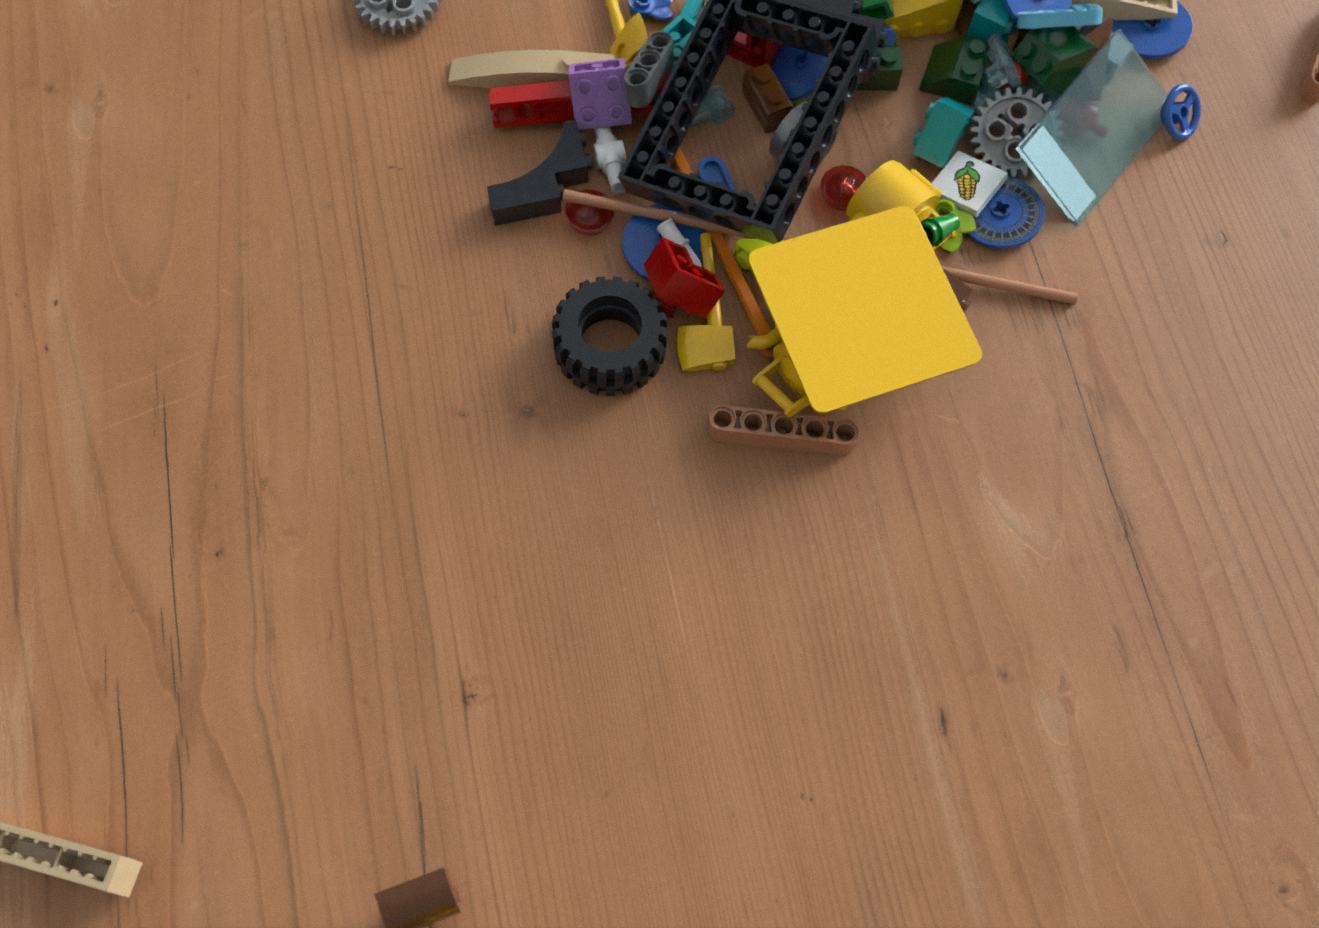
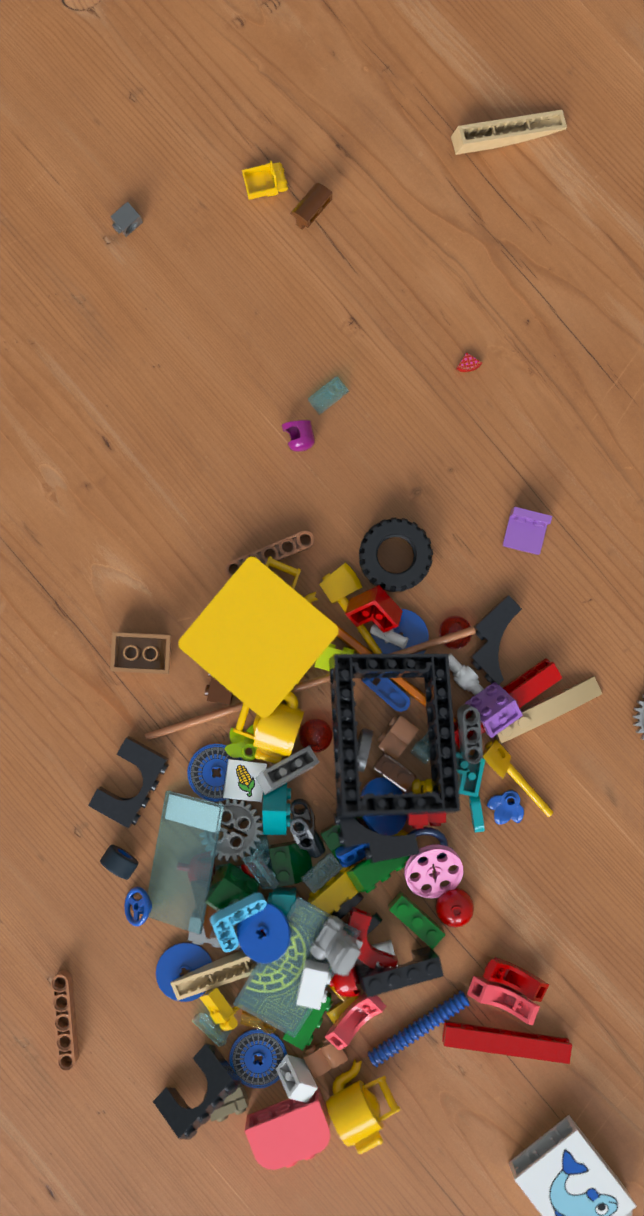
camera: 155 degrees right, 20 degrees up
green cone [921,213,960,247] -> none
none -> black arch [88,736,169,828]
none -> black wheel [100,845,139,880]
none -> medium nougat brick [110,632,171,674]
none -> light grey brick [256,746,319,795]
none -> magenta helmet [282,420,315,452]
none -> black connector [290,799,326,858]
none -> clear light blue plate [300,853,343,894]
none -> clear light blue plate [308,376,349,415]
none -> nougat brick [377,715,419,760]
none -> yellow wheel [412,779,432,794]
none -> red tile [456,353,482,372]
none -> medium lavender bracket [503,507,552,555]

